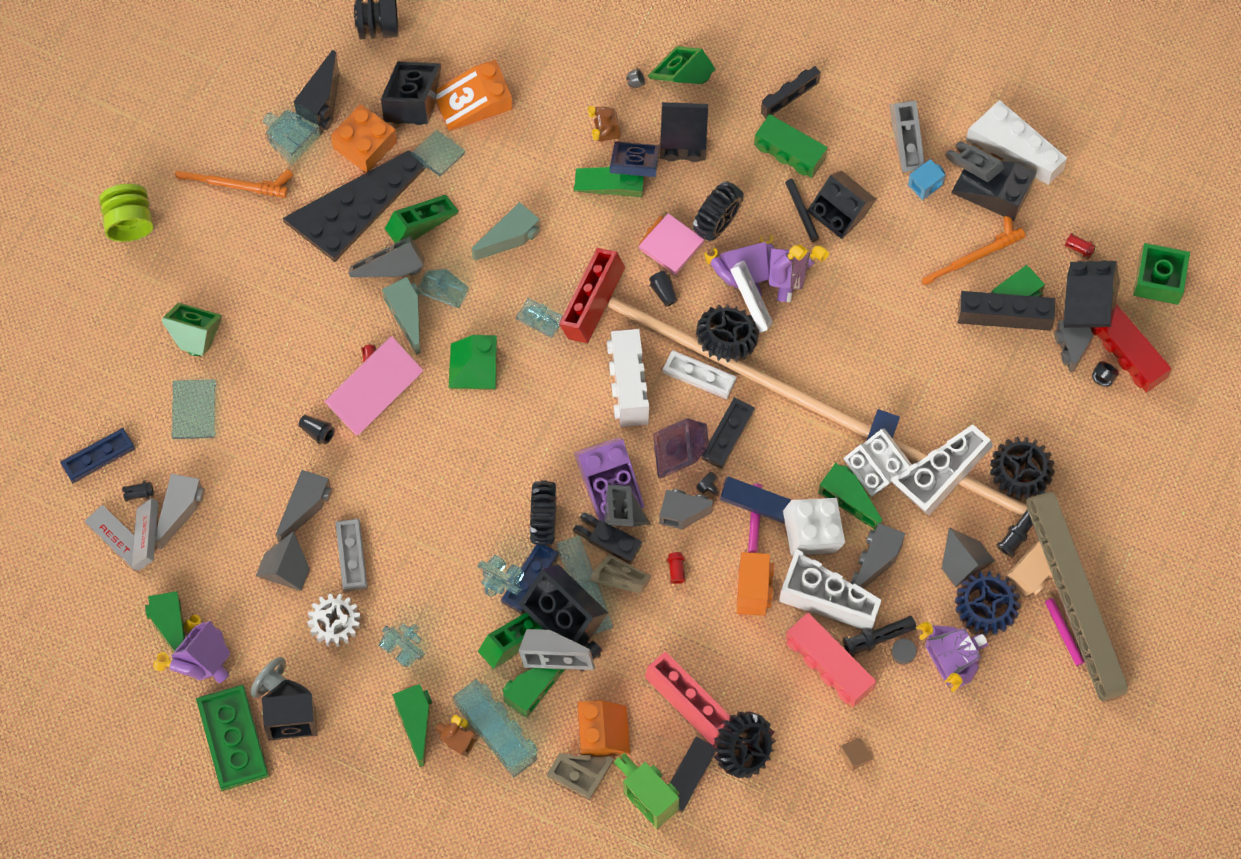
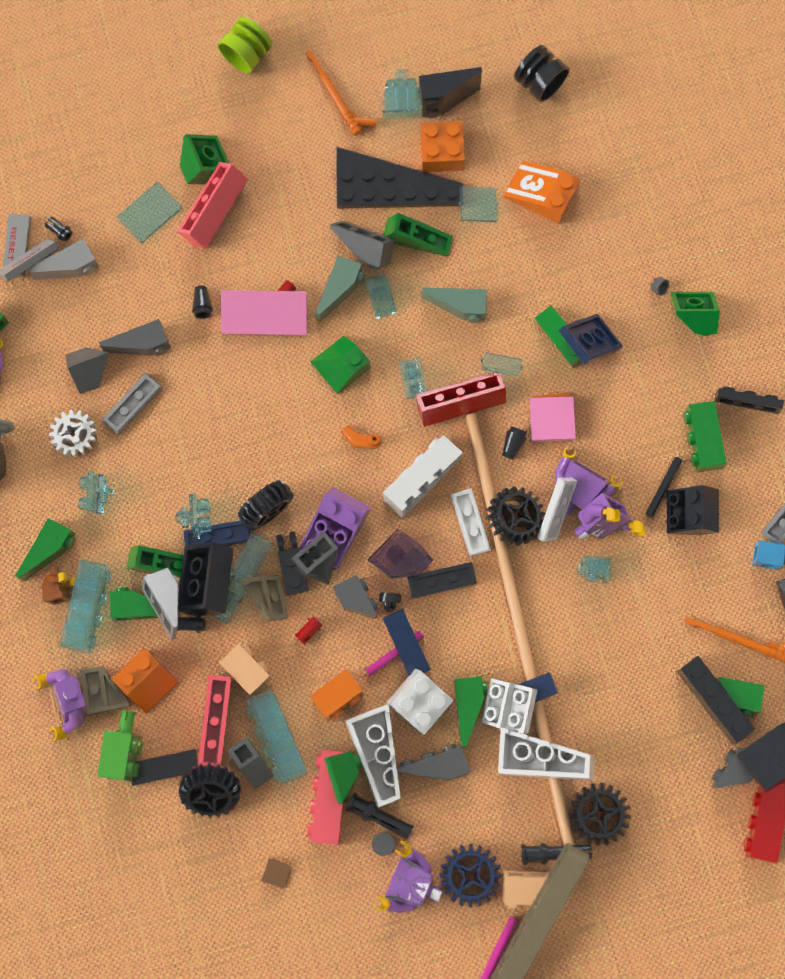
camera: 55 degrees right, 10 degrees up
dark blue tile [60,428,135,484] -> none
black slope [381,61,441,125] -> none
dark orange piece [587,106,620,141] -> none
black slope [660,102,708,162] -> none
black gear [693,181,744,241] -> none
dark grey slope [941,527,995,587] -> none
black tile [1092,361,1119,387] -> none
none -> medium lavender torso [33,669,86,741]
none -> coral brick [177,162,248,249]
none -> light nougat brick [219,644,271,697]
none -> dark grey slope [228,737,274,789]
none -> clear light blue brick [245,689,309,785]
none -> green slope [324,751,362,805]
none -> orange arm [341,425,382,449]
none -> clear light blue piece [481,352,523,376]
none -> clear light blue brick [577,556,611,584]

